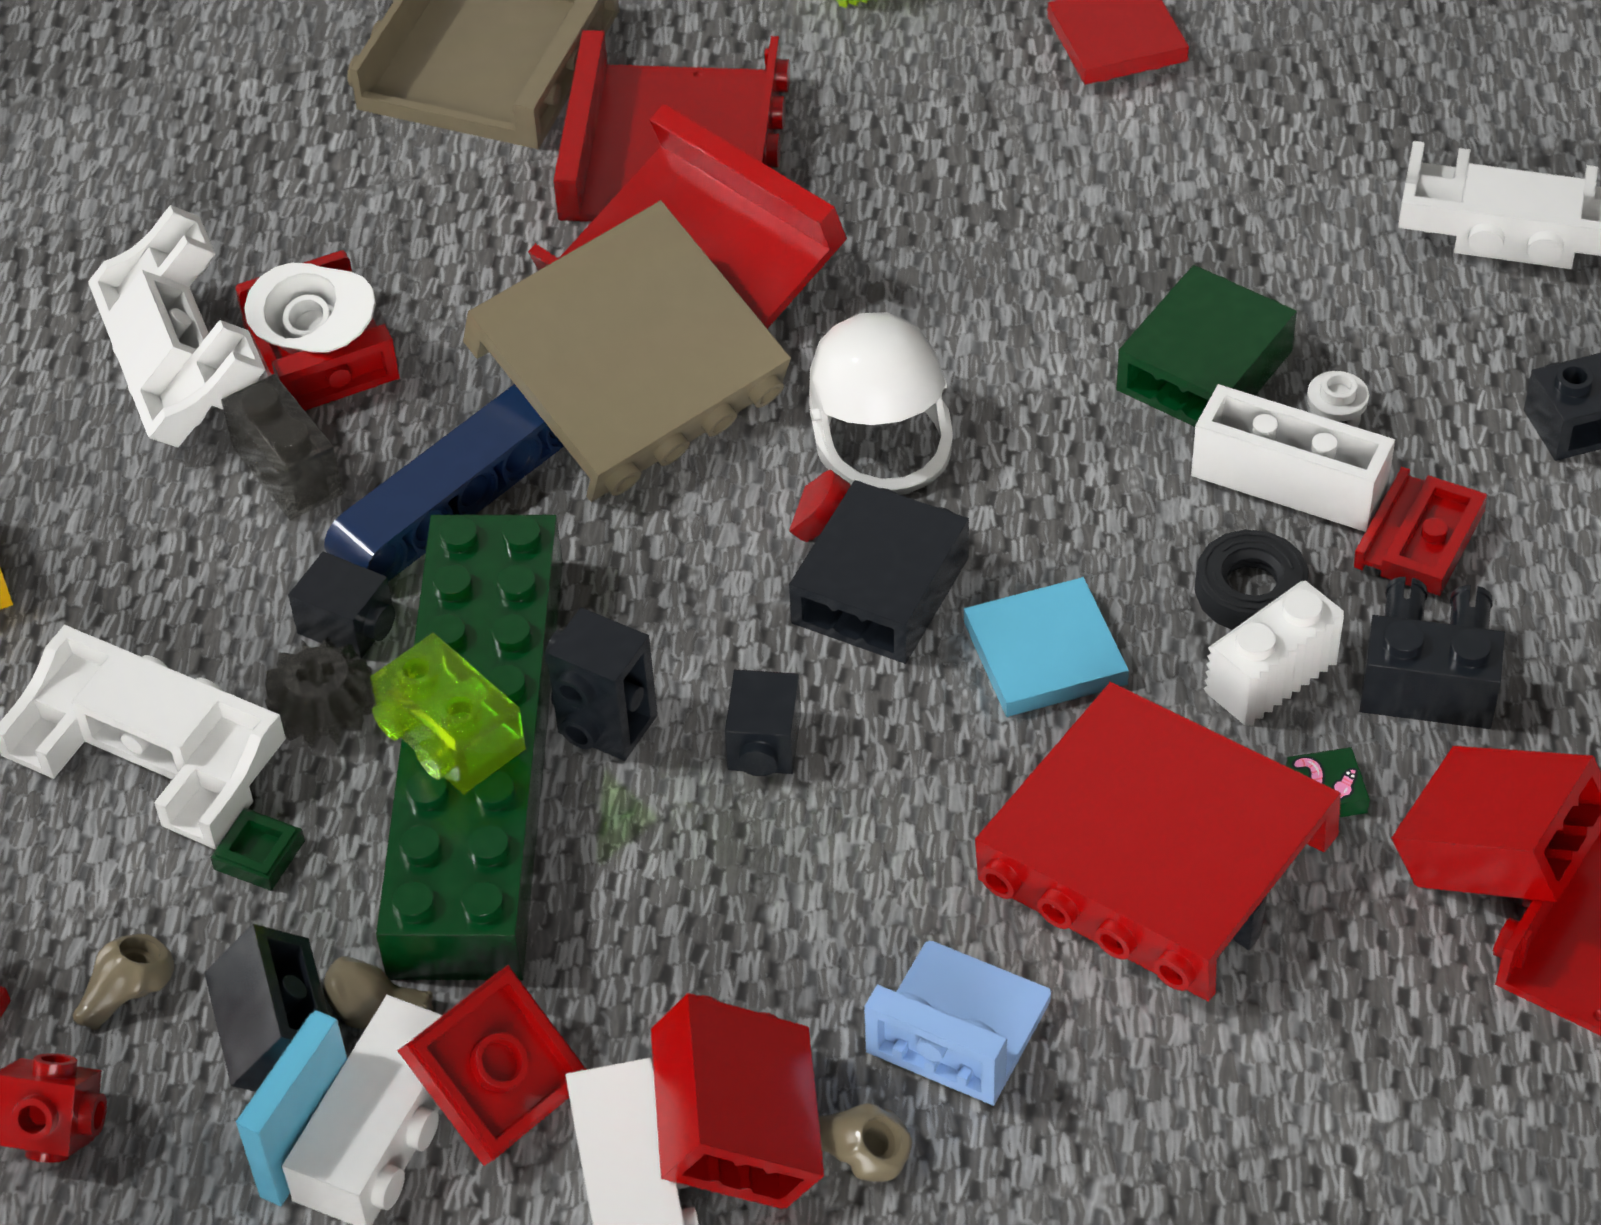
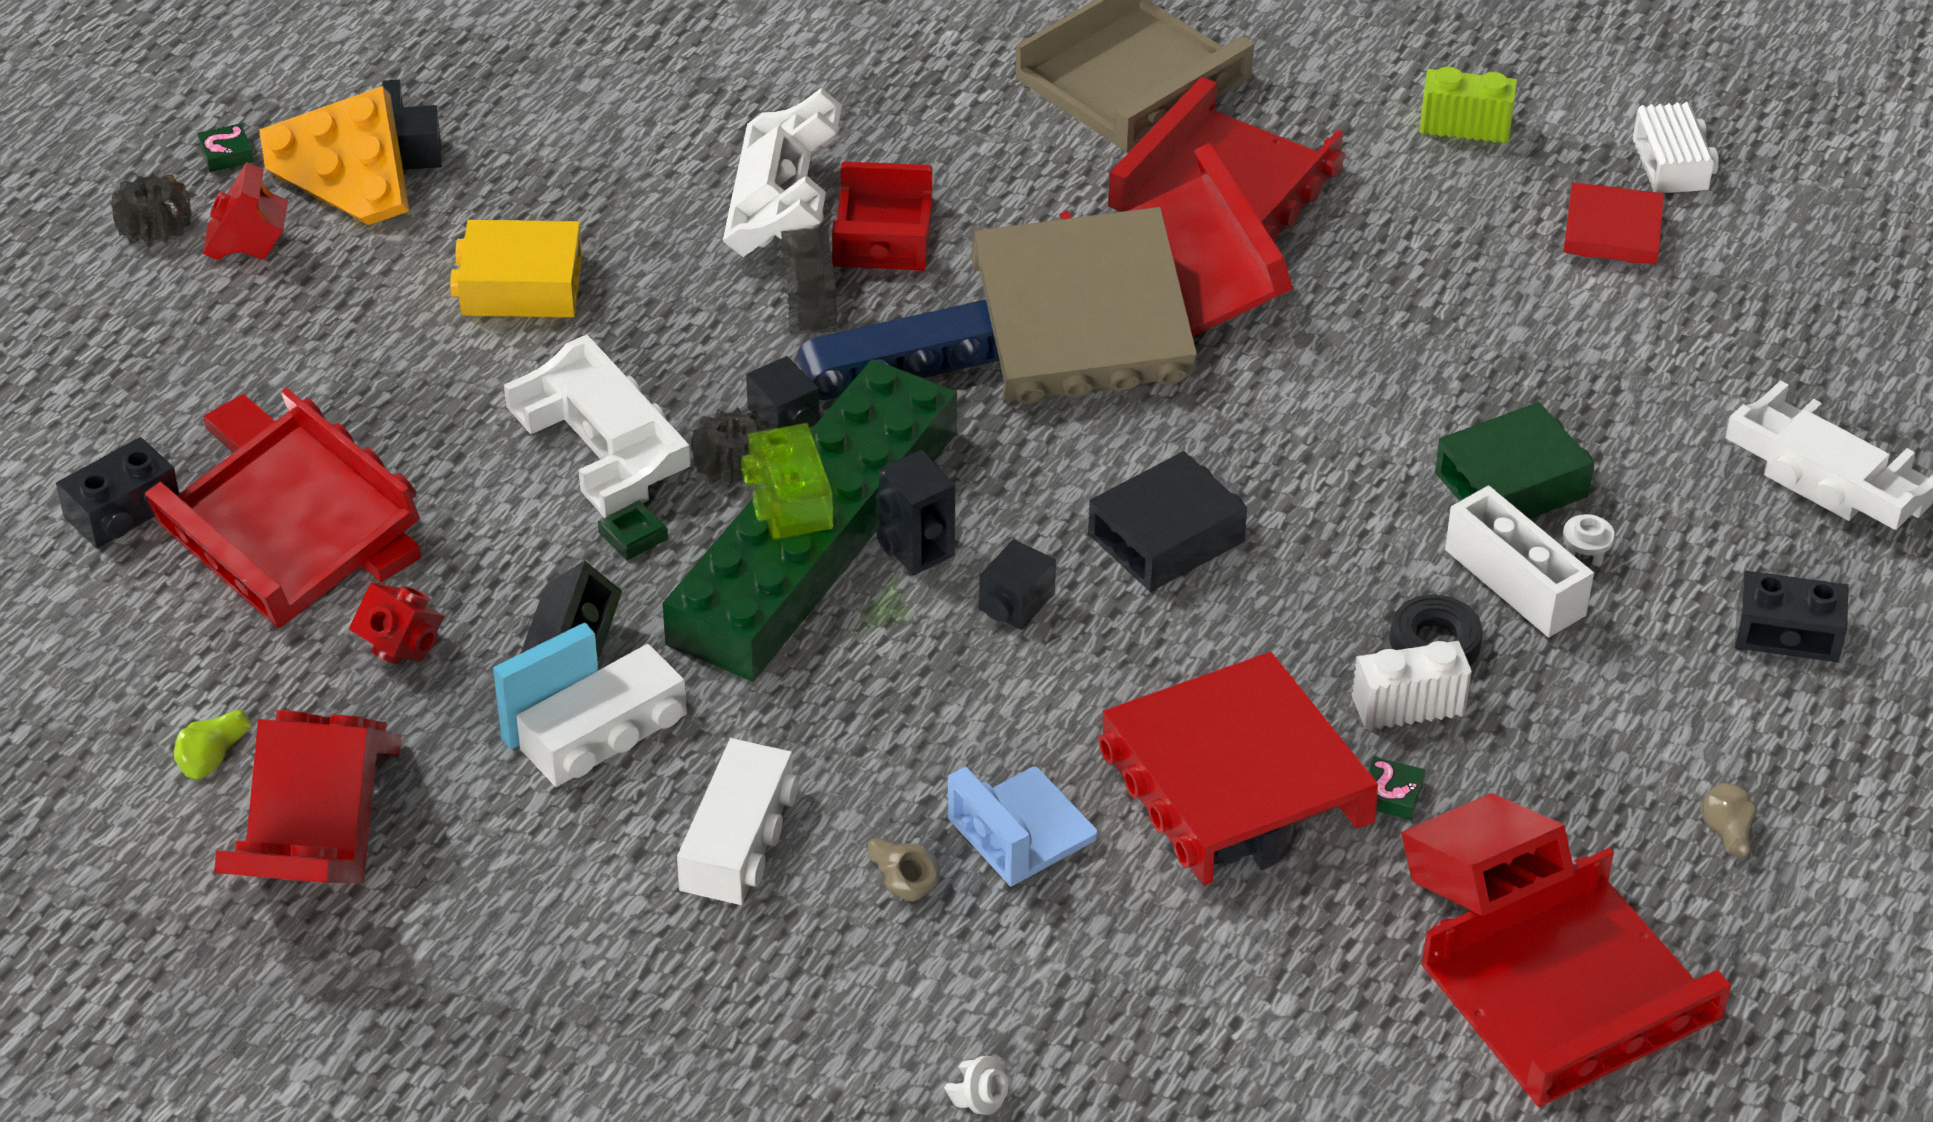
camera: 25 degrees right, 5 degrees down
dark tan animal [73,934,175,1030] -> none
white piece [244,262,376,354] -> none
dark tan animal [323,956,435,1029] -> none
red plate [397,965,587,1166] -> none
red brick [651,993,825,1209] -> none
red tile [789,470,851,542] -> none
white piece [809,312,953,495] -> none
medium azure tile [964,577,1129,717] -> none
red plate [1354,467,1487,596] -> none
black brick [1359,577,1505,729] -> none

